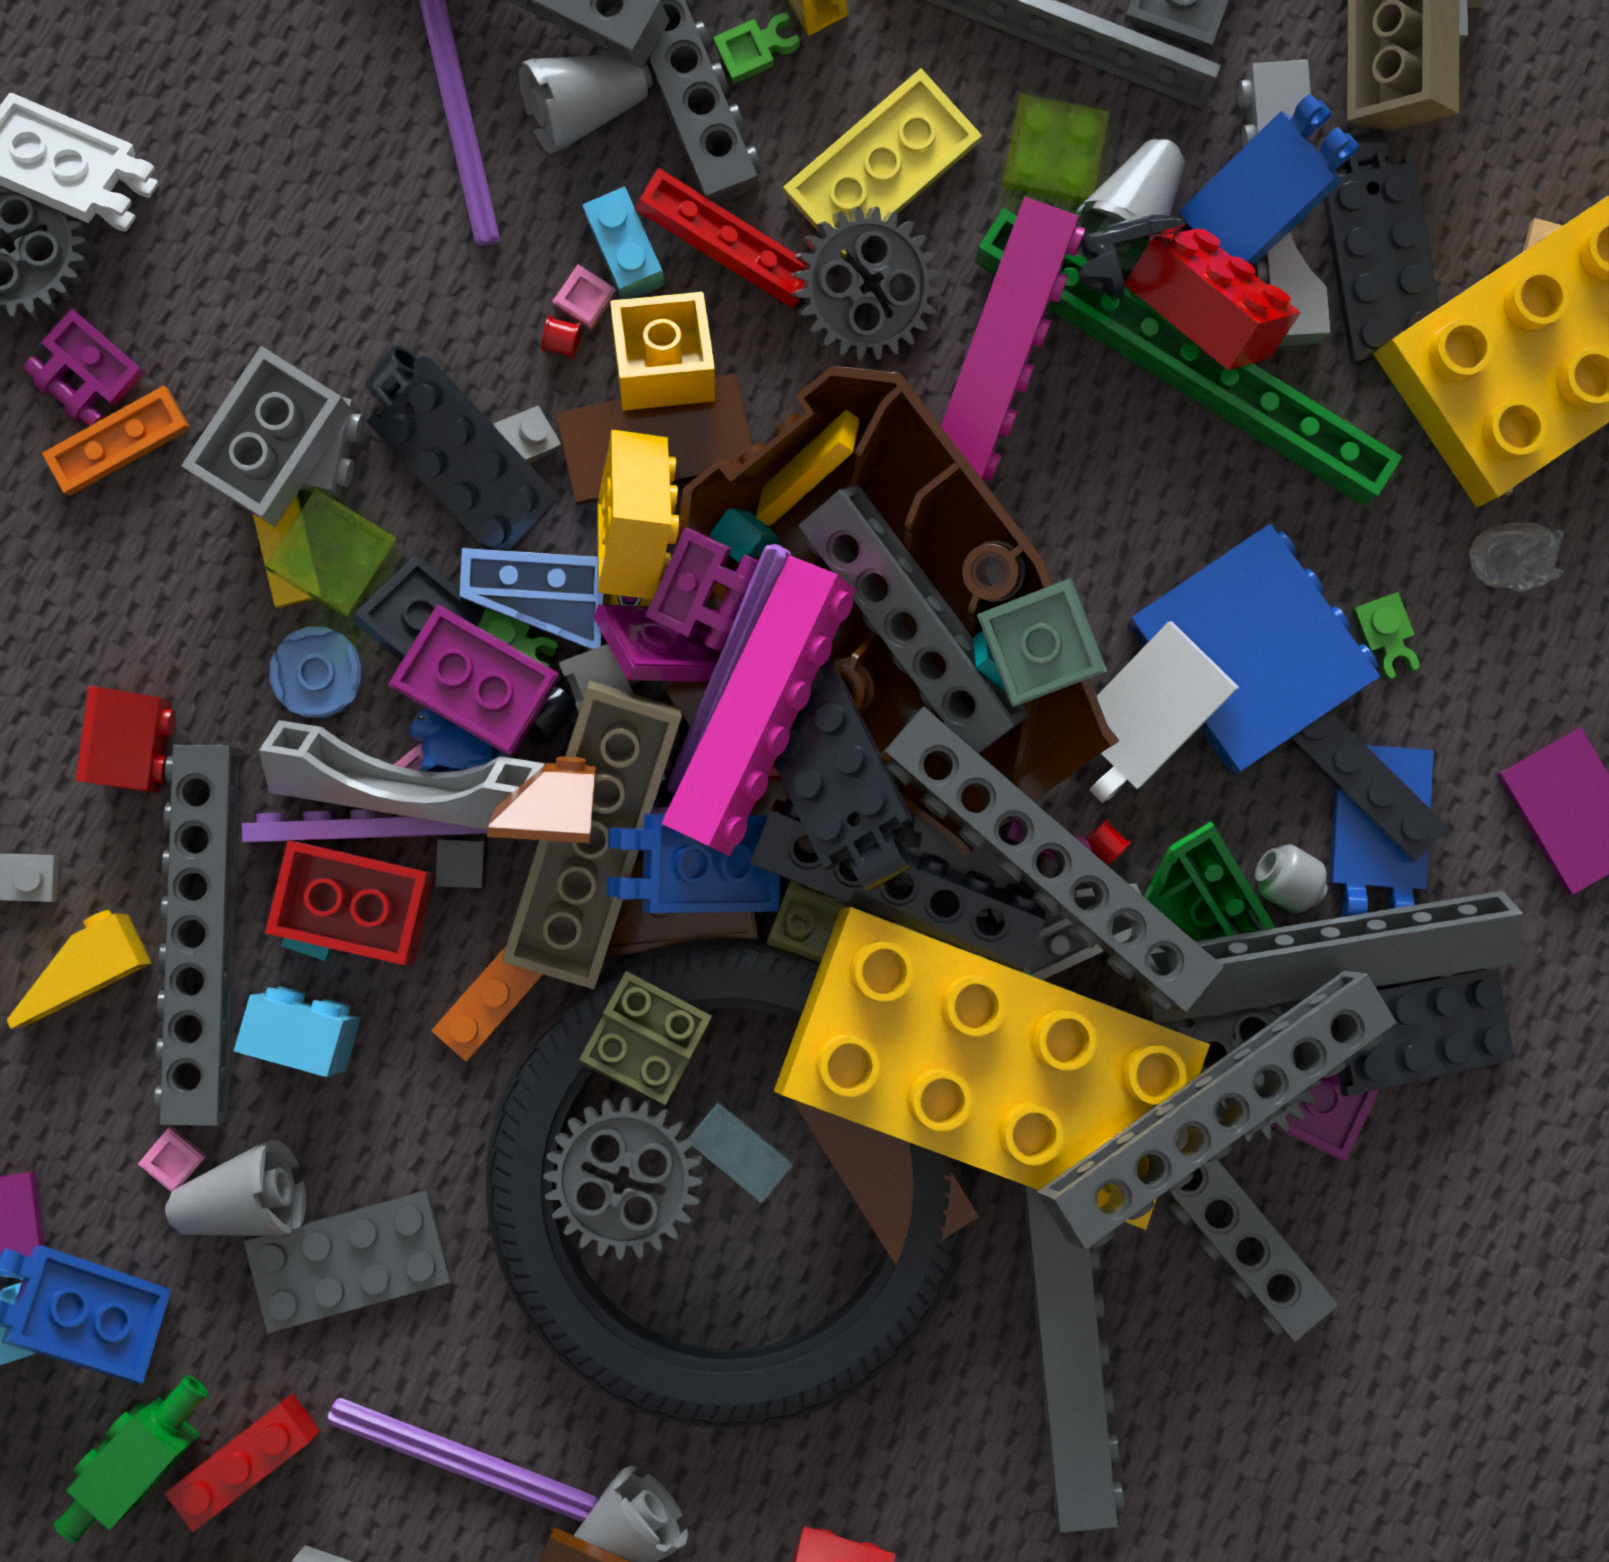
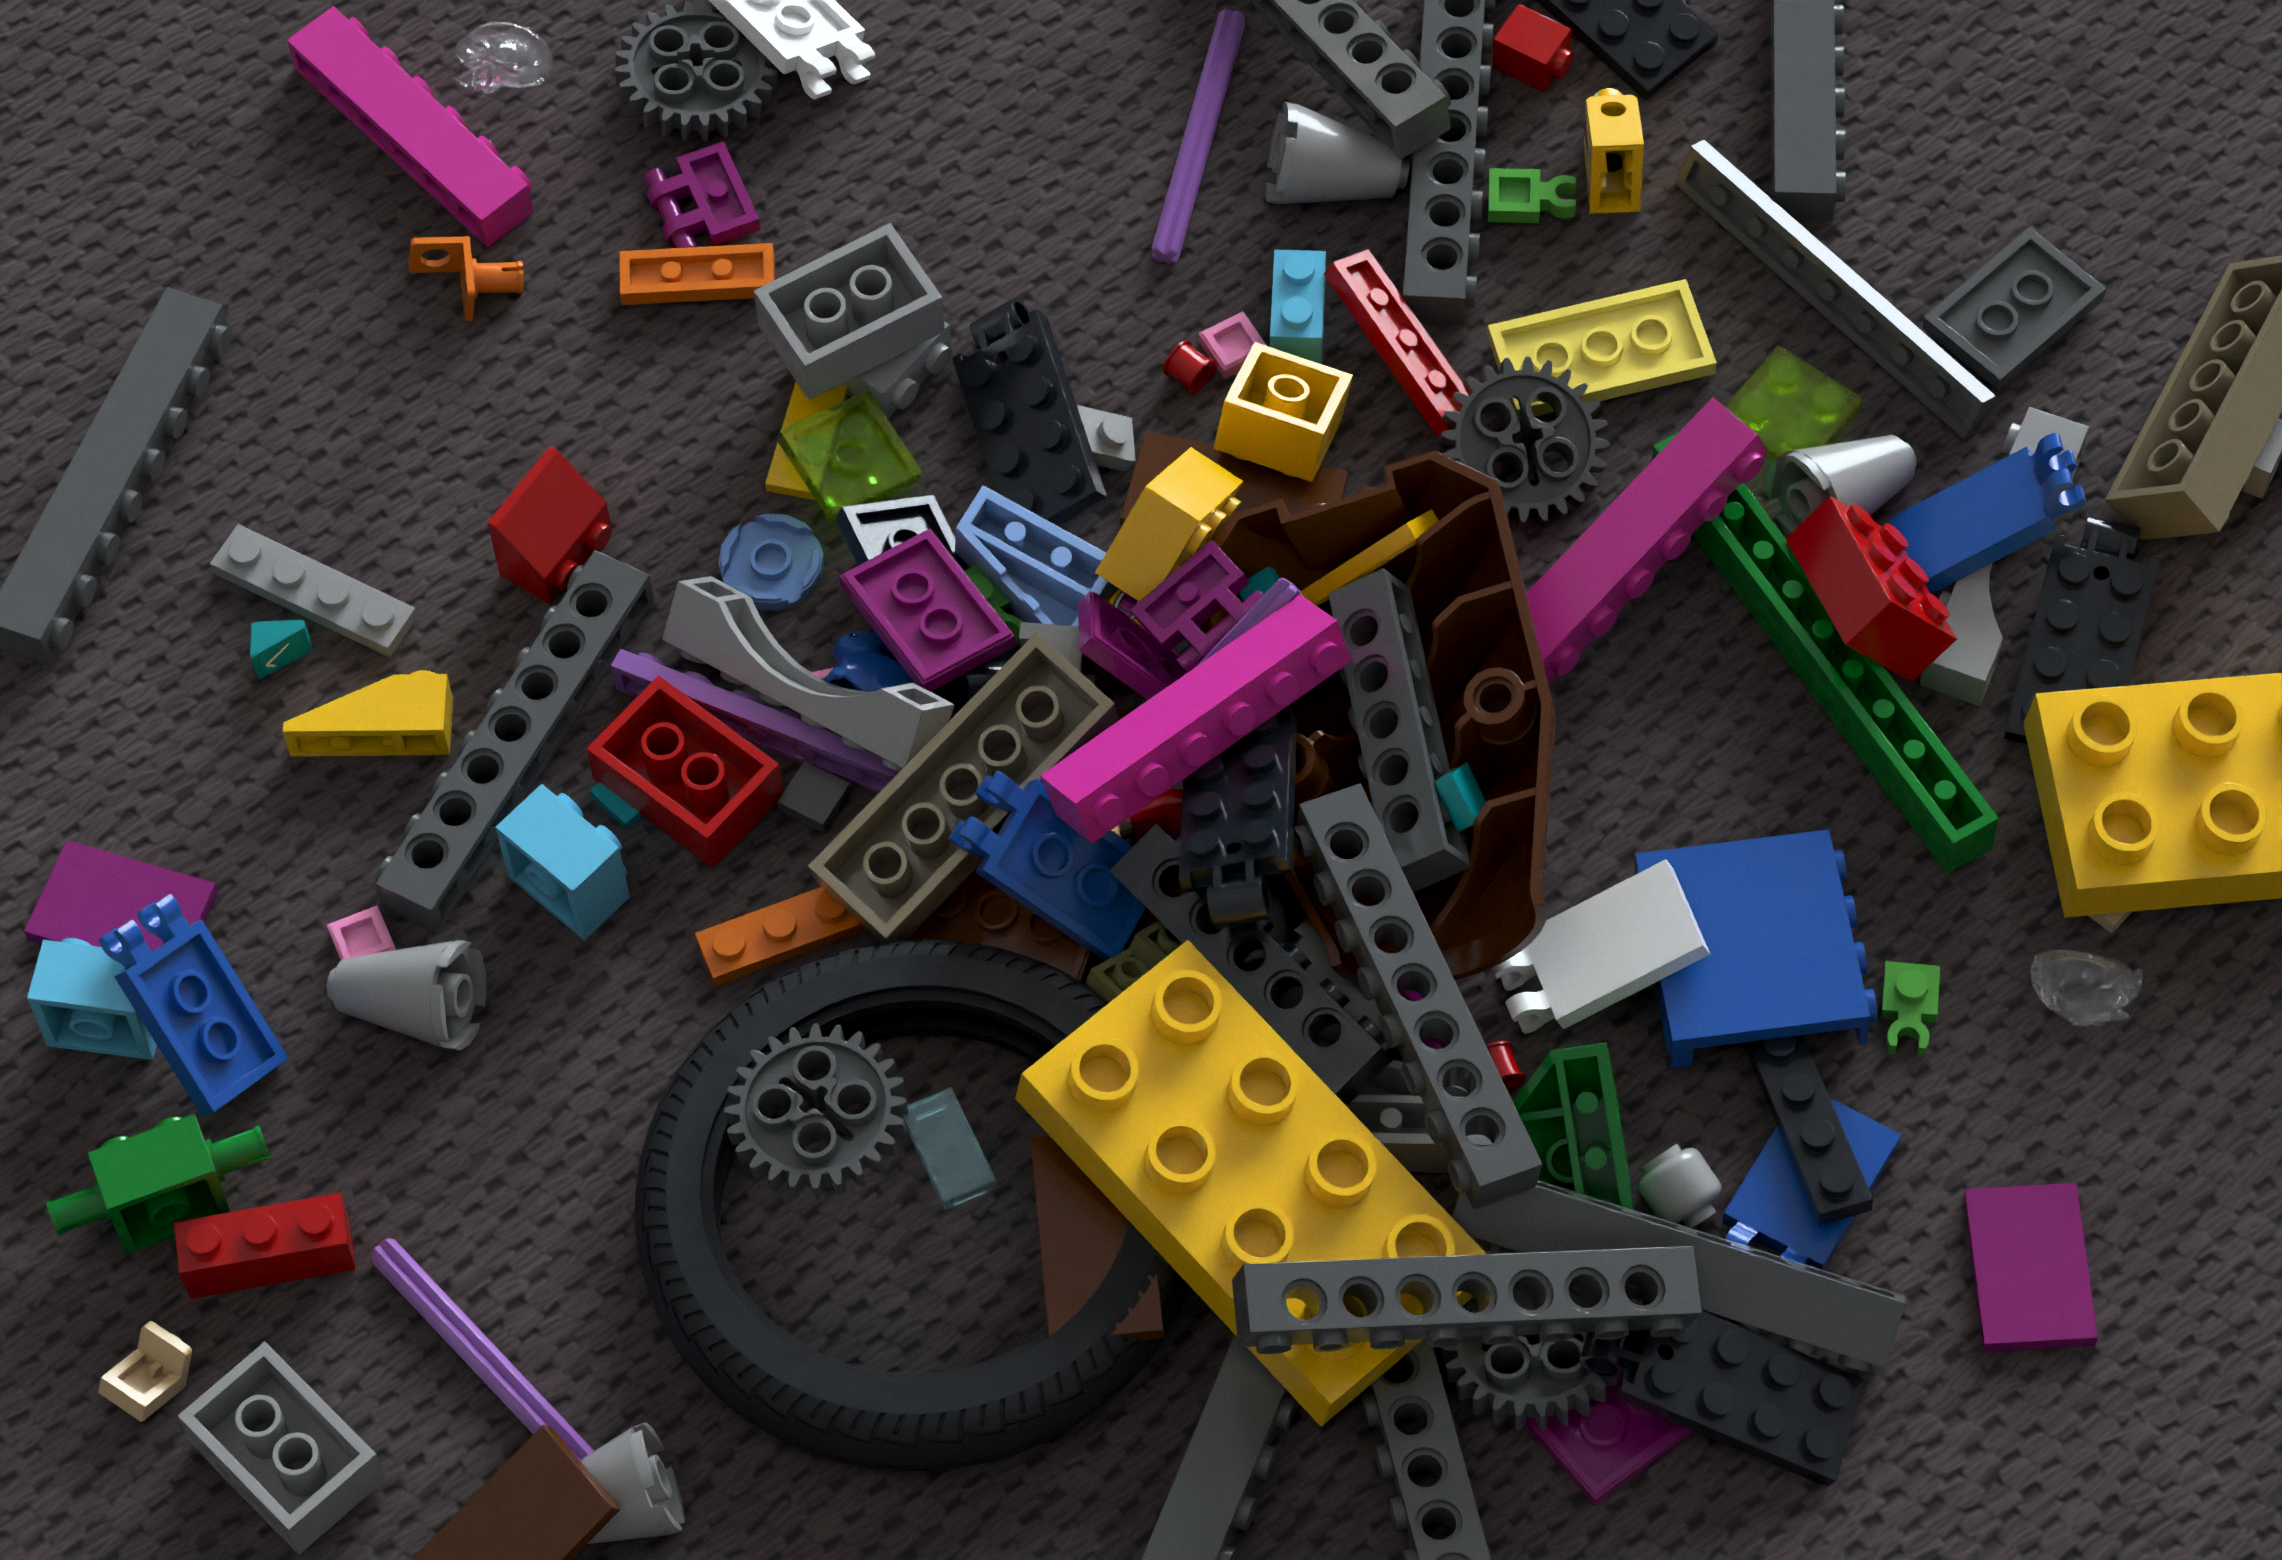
camera: 30 degrees right, 25 degrees down
dark grey plate [243,1189,453,1334] -> none
slope [487,757,596,843] -> none
olive slope [579,971,712,1108] -> none
sand green tile [977,578,1107,707] -> none
black hair [1077,214,1185,300] -> none

